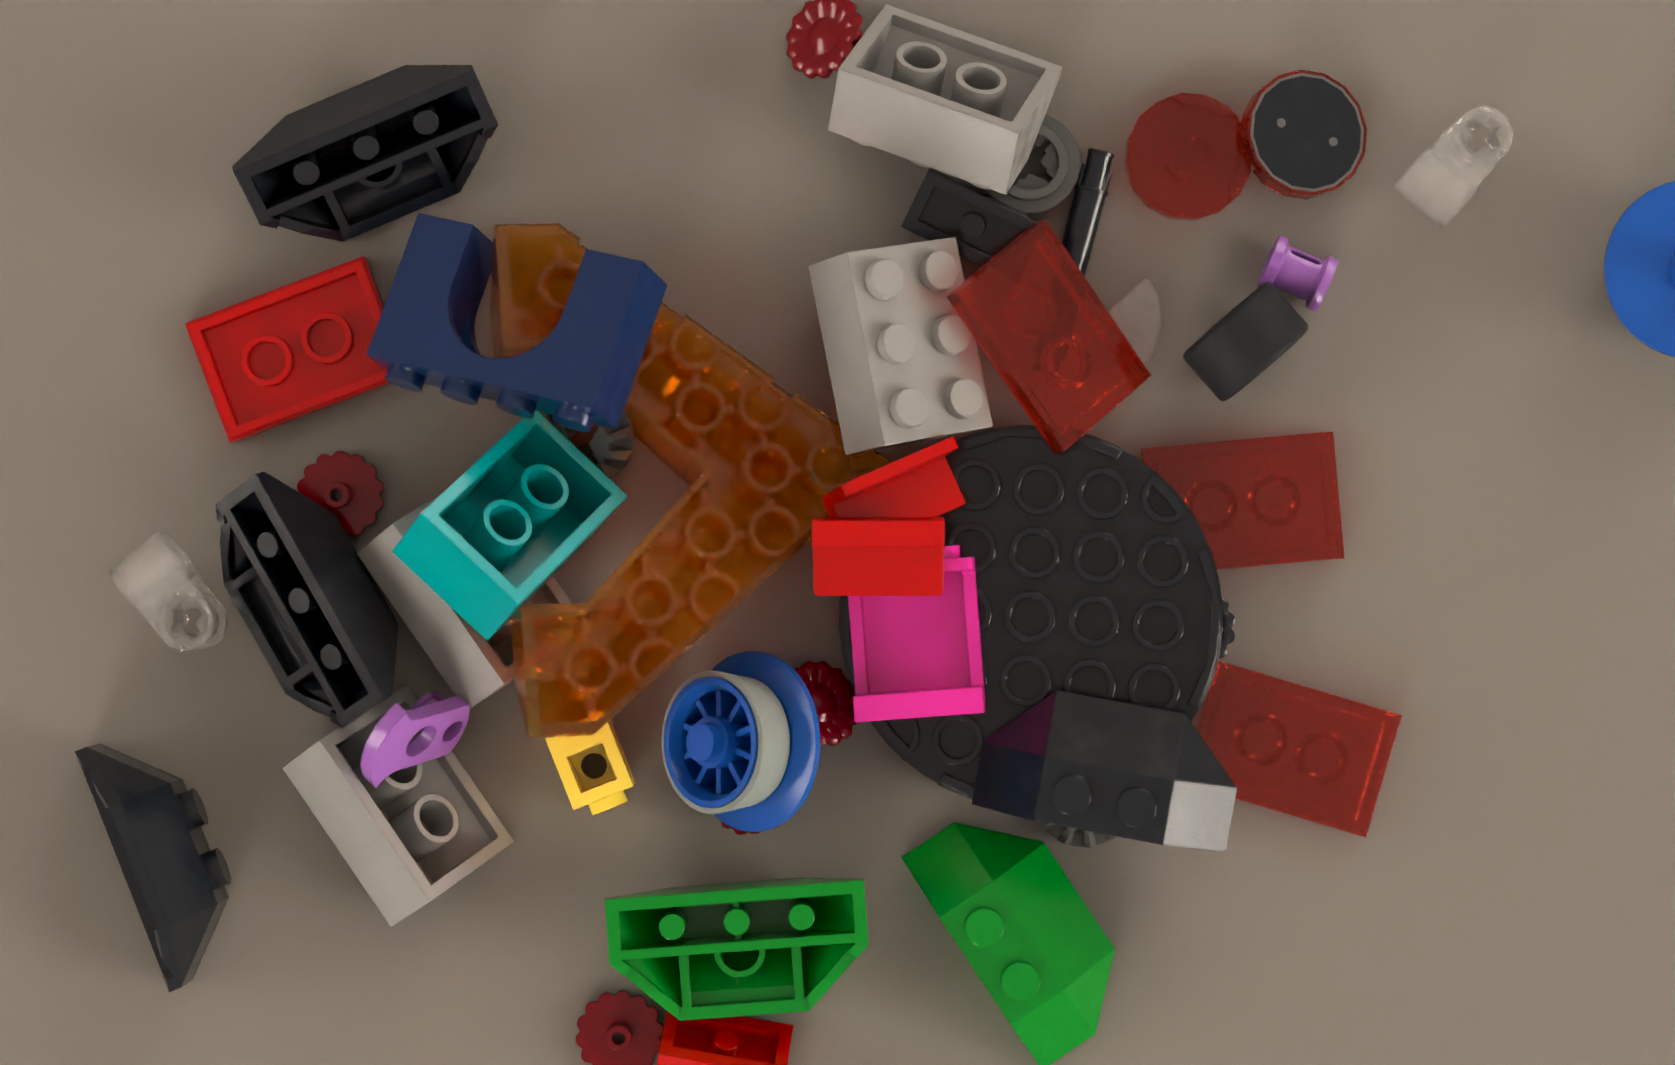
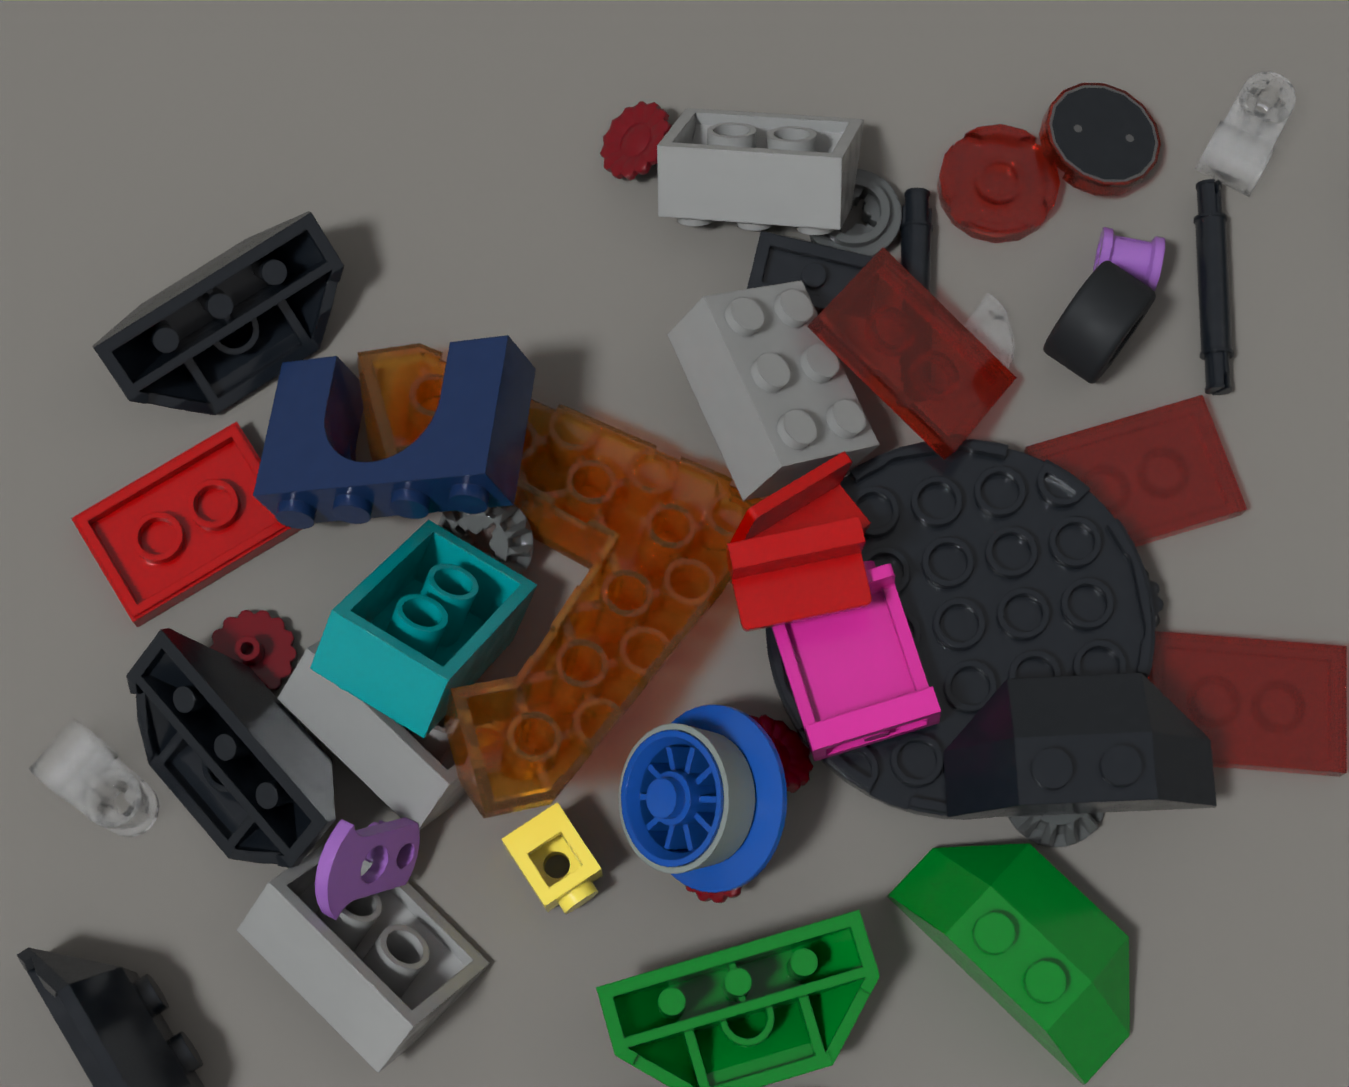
camera: 10 degrees left, 15 degrees down
none -> black piece [1193,179,1234,395]

